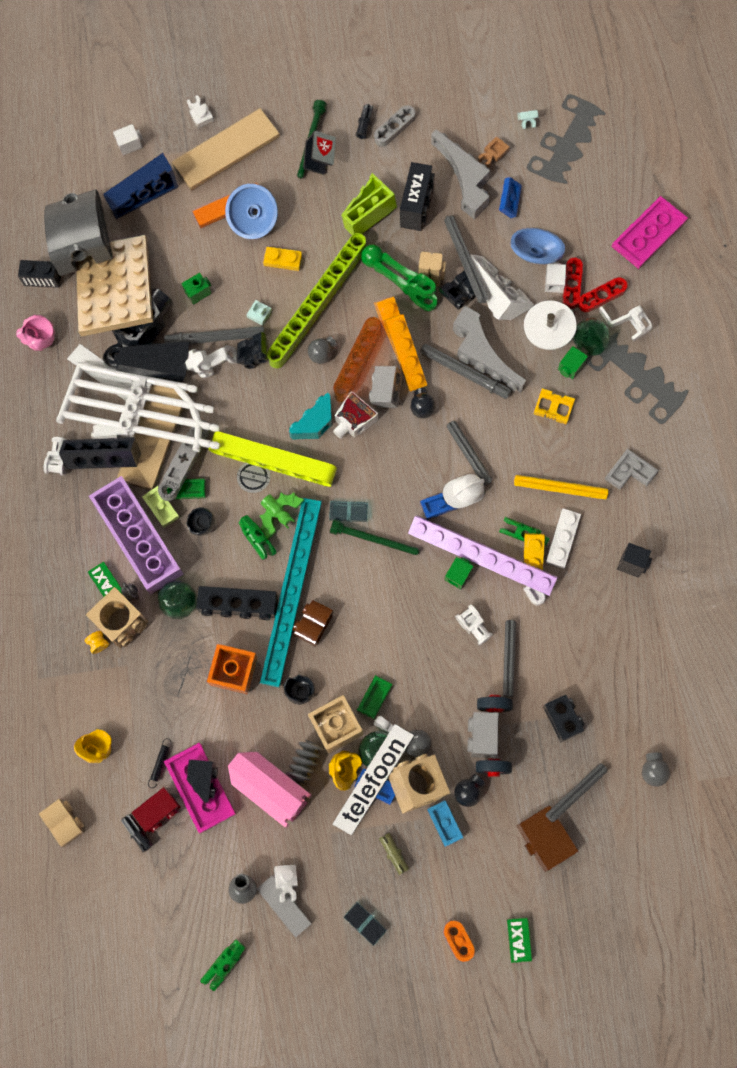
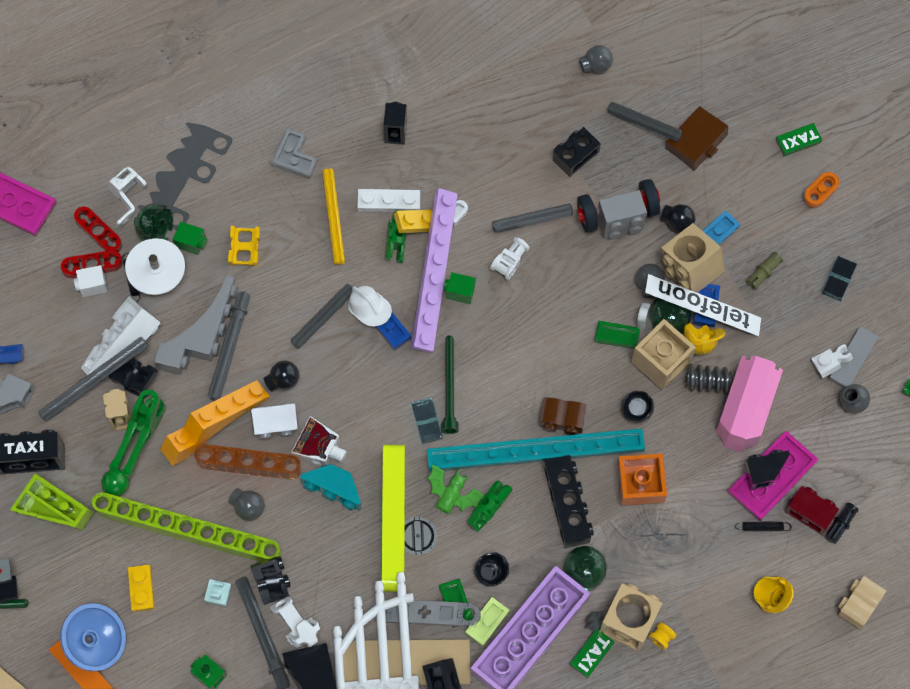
camera: 115 degrees left, 5 degrees down
medium blue dish [510,228,565,264] -> none

